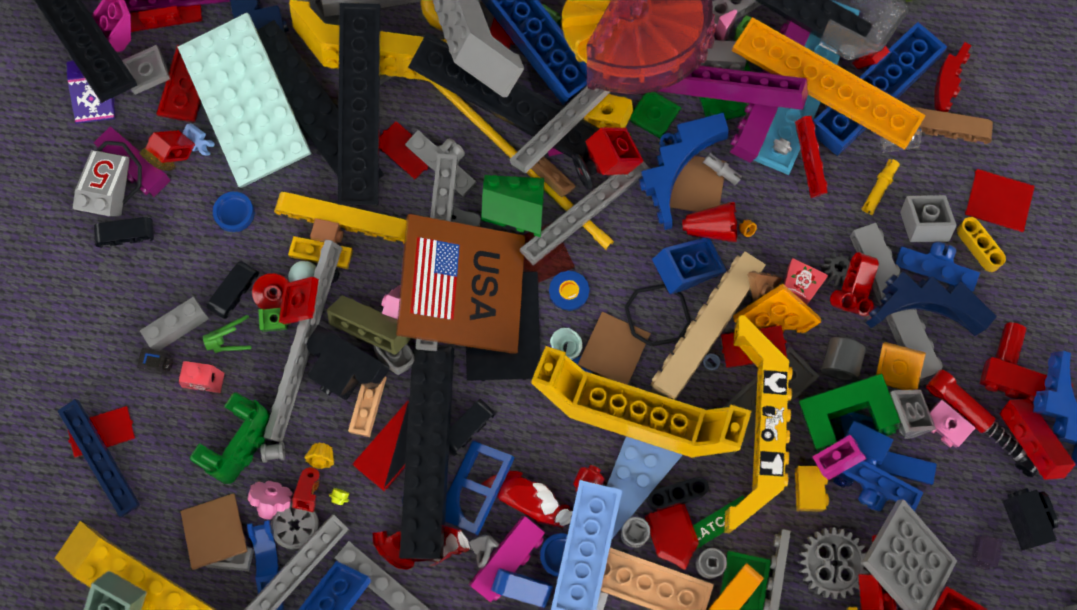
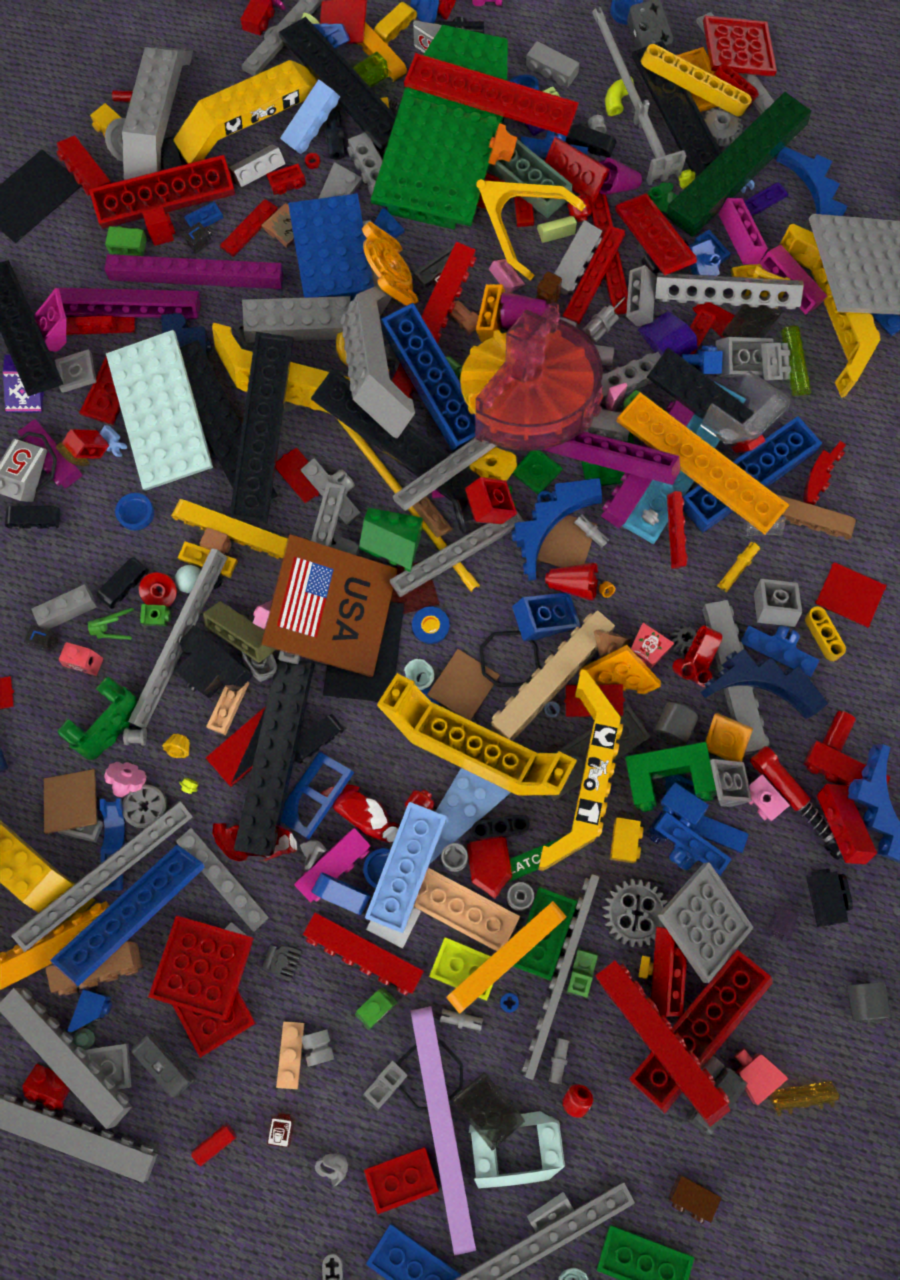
camera: 10 degrees right, 0 degrees up
red plate [279,276,319,324] -> none
red leg [292,467,320,512] -> none
dark pink brick [813,435,867,480] -> none

